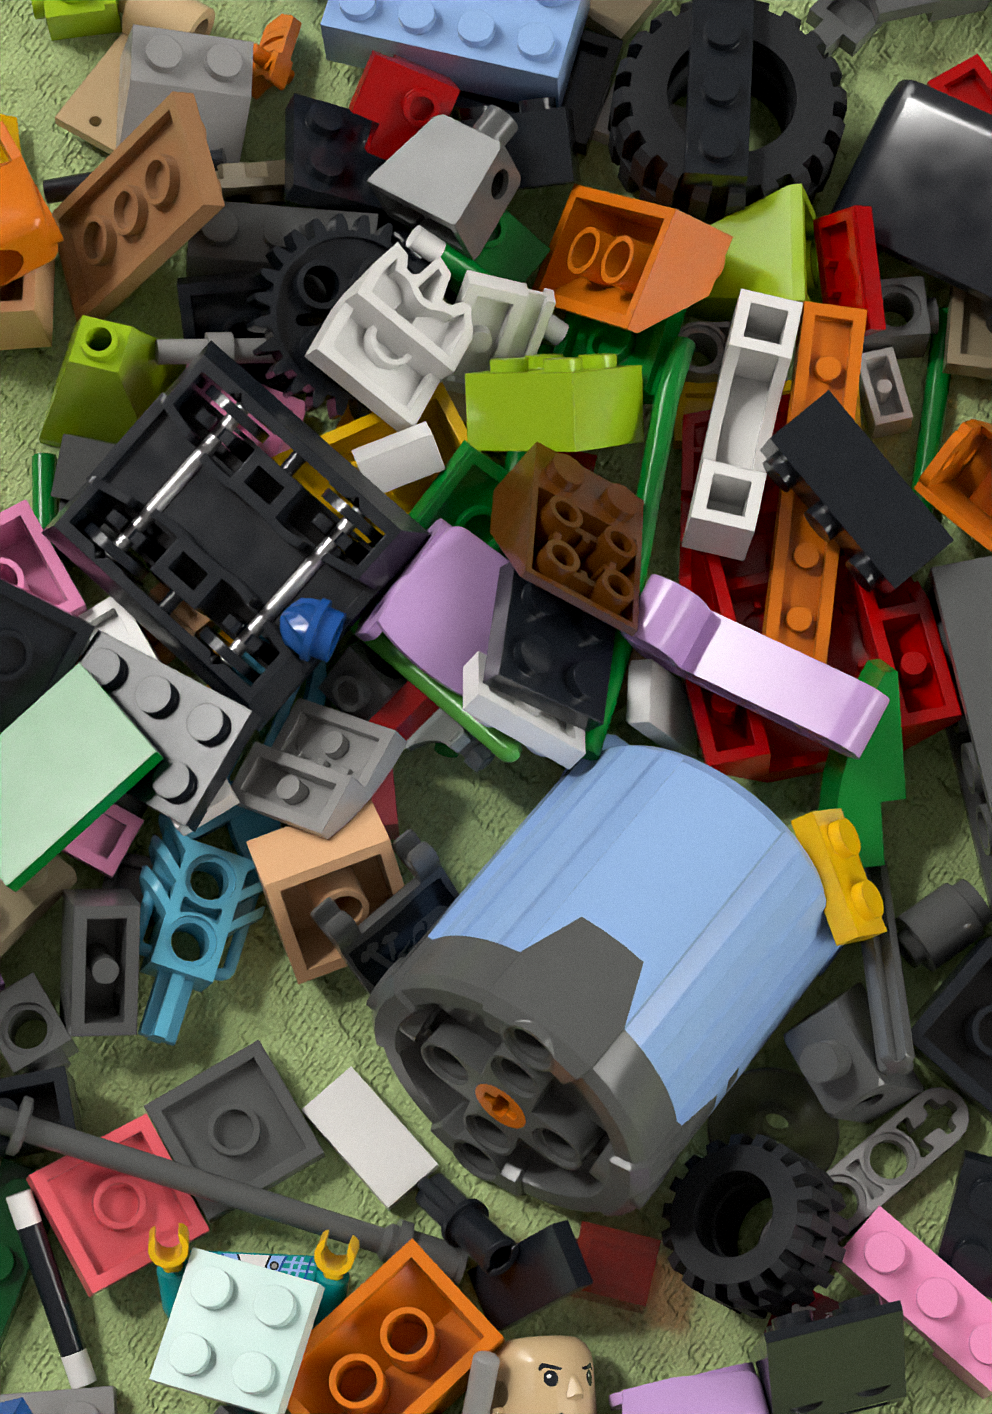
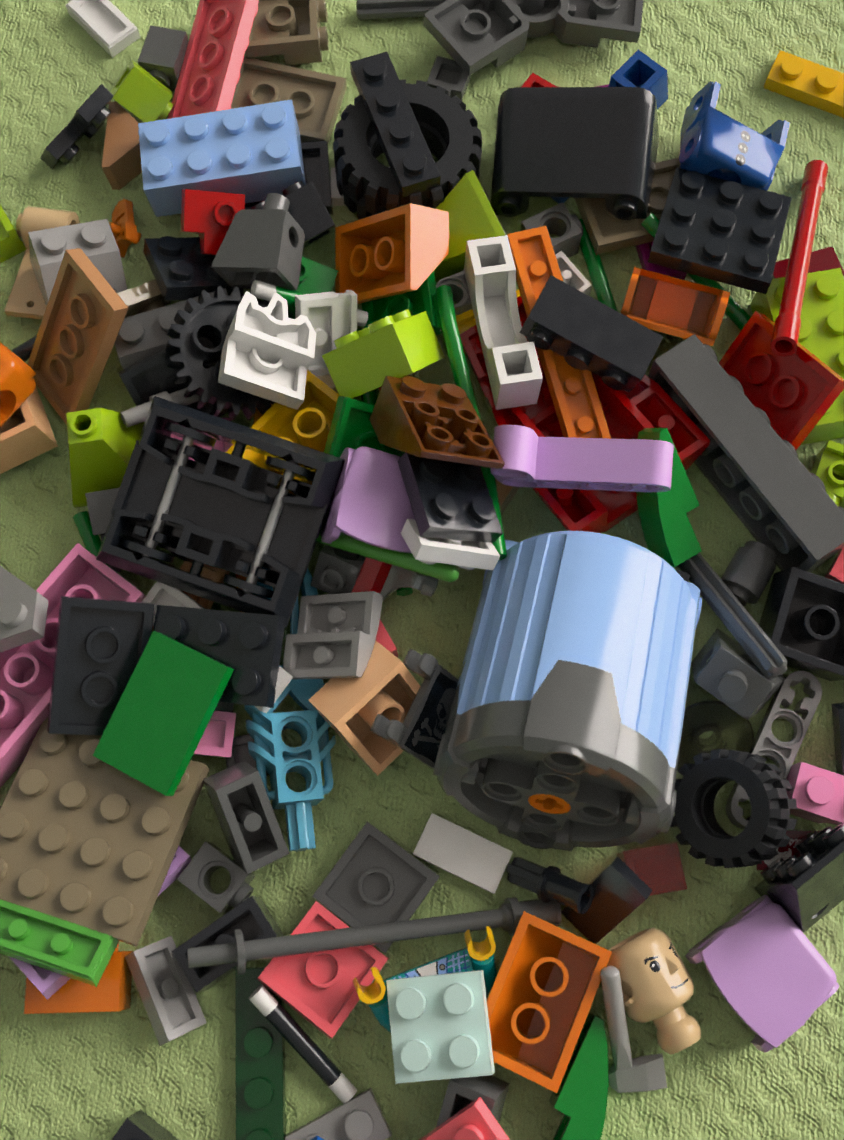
camera: 20 degrees left, 0 degrees up
blue plate [280,598,346,662] -> none
white piece [351,421,445,493] -> none
white tile [626,659,698,757] -> none
yellow plate [791,808,887,946] -> none
red plate [813,205,886,336] -> none

